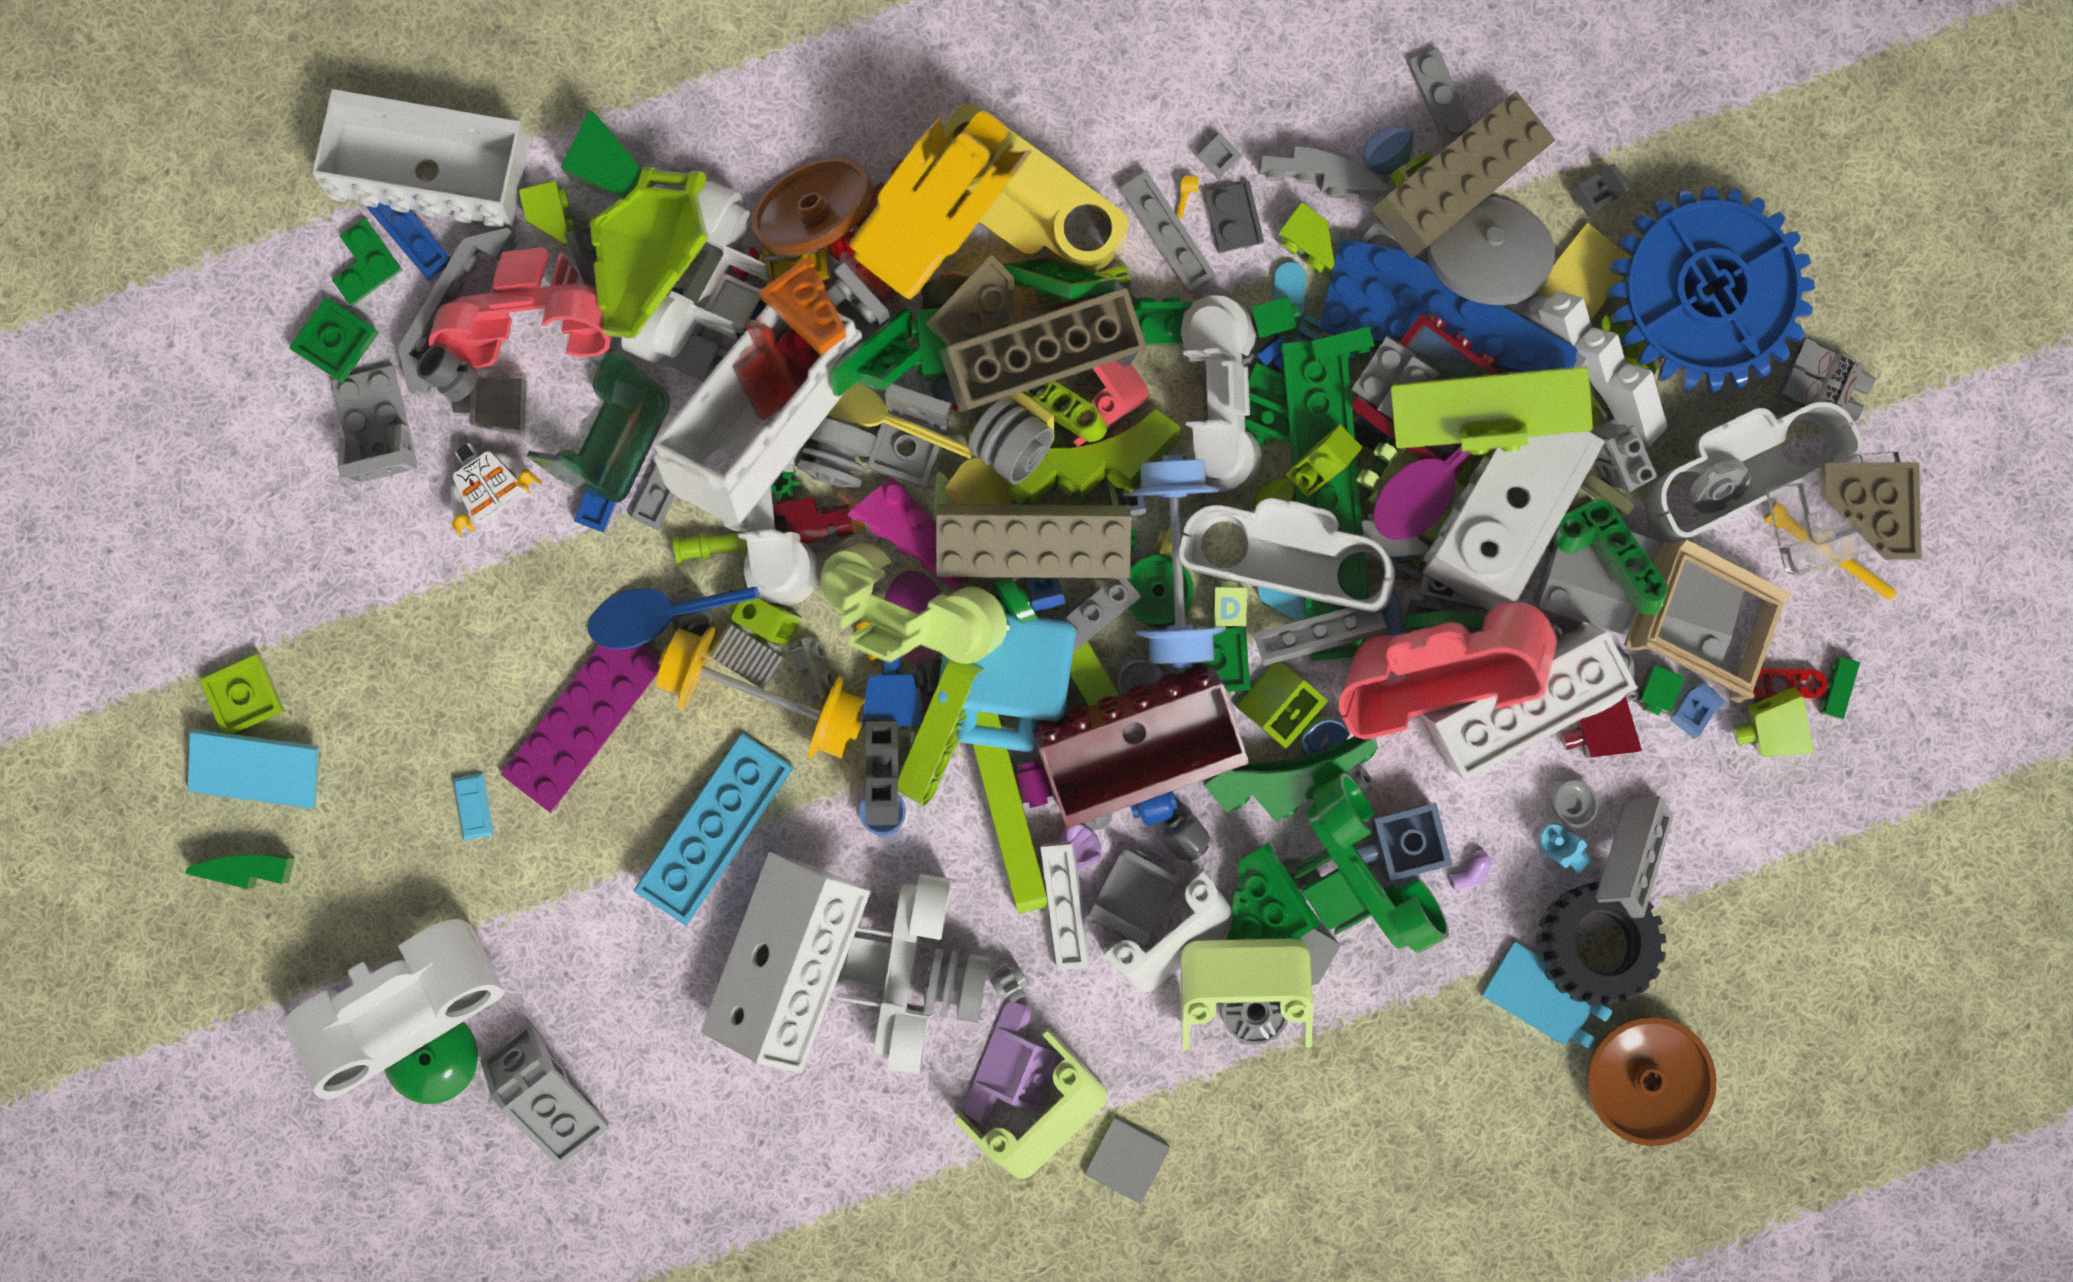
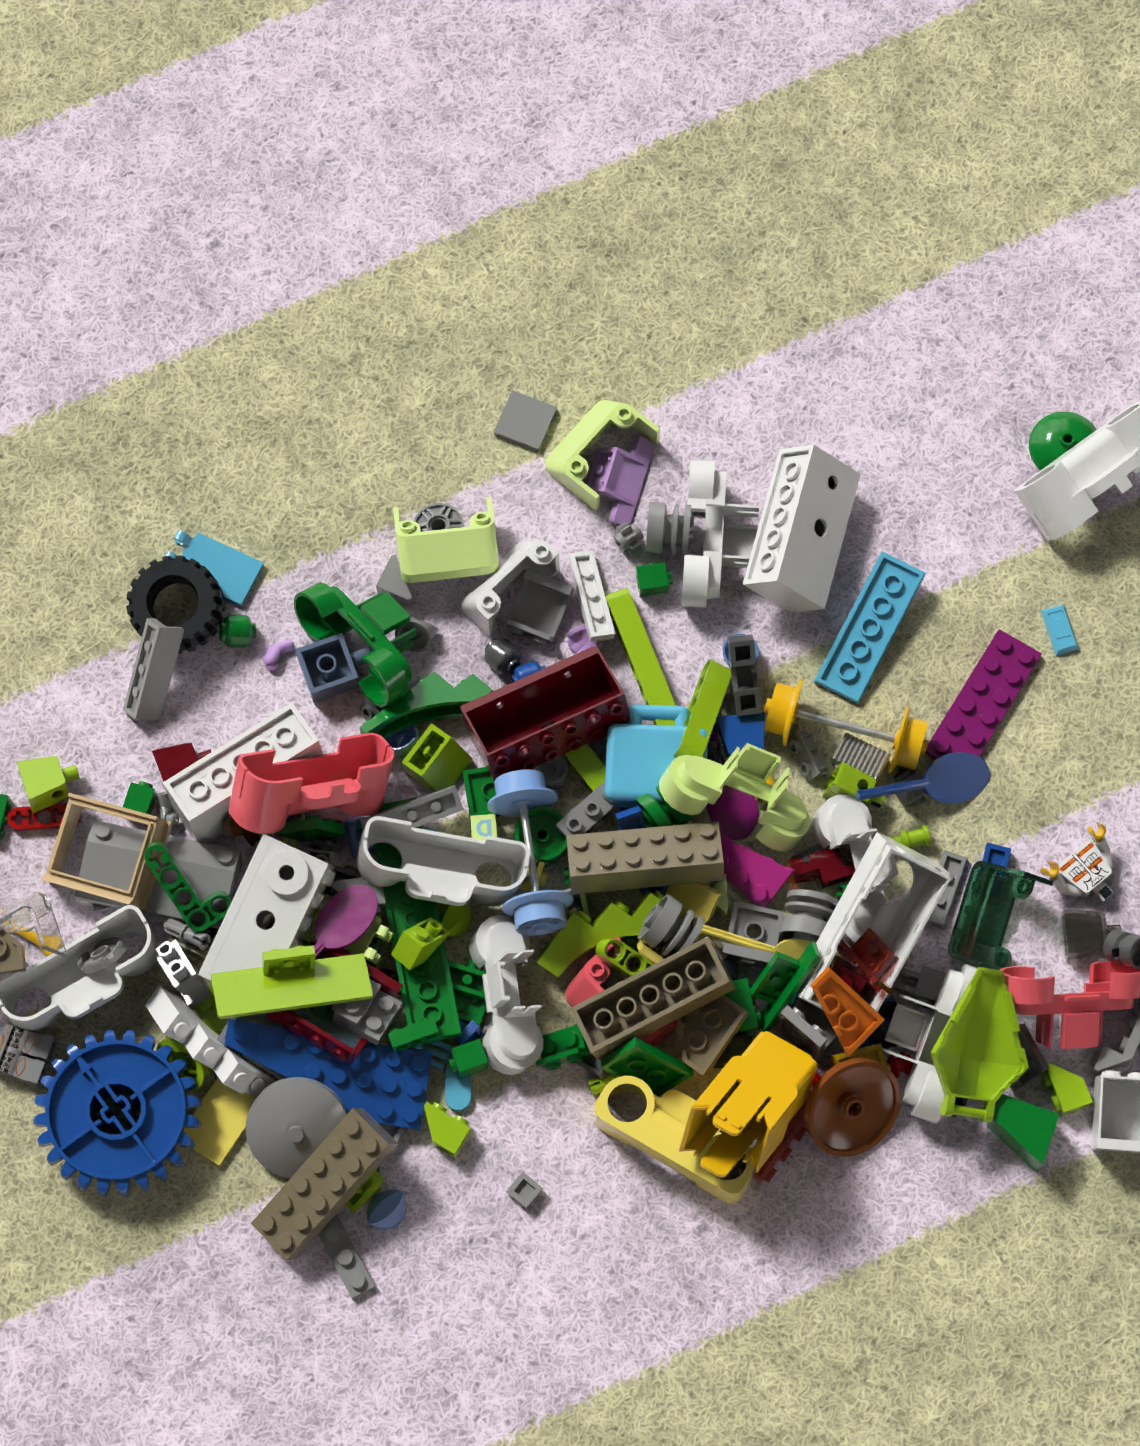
camera: 175 degrees right, 15 degrees down
light grey bracket [480,1022,609,1167] -> none
magenta brick [1015,760,1053,808] -> none
light grey plate [1120,170,1216,294] -> none
yellow hand [1175,175,1198,219] -> none
dark grey plate [1205,181,1264,254] -> none
green plate [1227,843,1321,940] -> none
light grey slope [1259,146,1387,201] -> none
medium azure hips [1538,823,1592,873] -> none
light grey piece [1551,780,1599,832] -> none
dark grey bracket [1571,164,1630,216] -> none
dark orange dish [1586,1016,1717,1146] -> none
medium blue bracket [1669,682,1725,739] -> none
none -> light grey axle [163,918,210,950]
none -> green head [219,615,257,648]
none -> green brick [636,562,673,597]

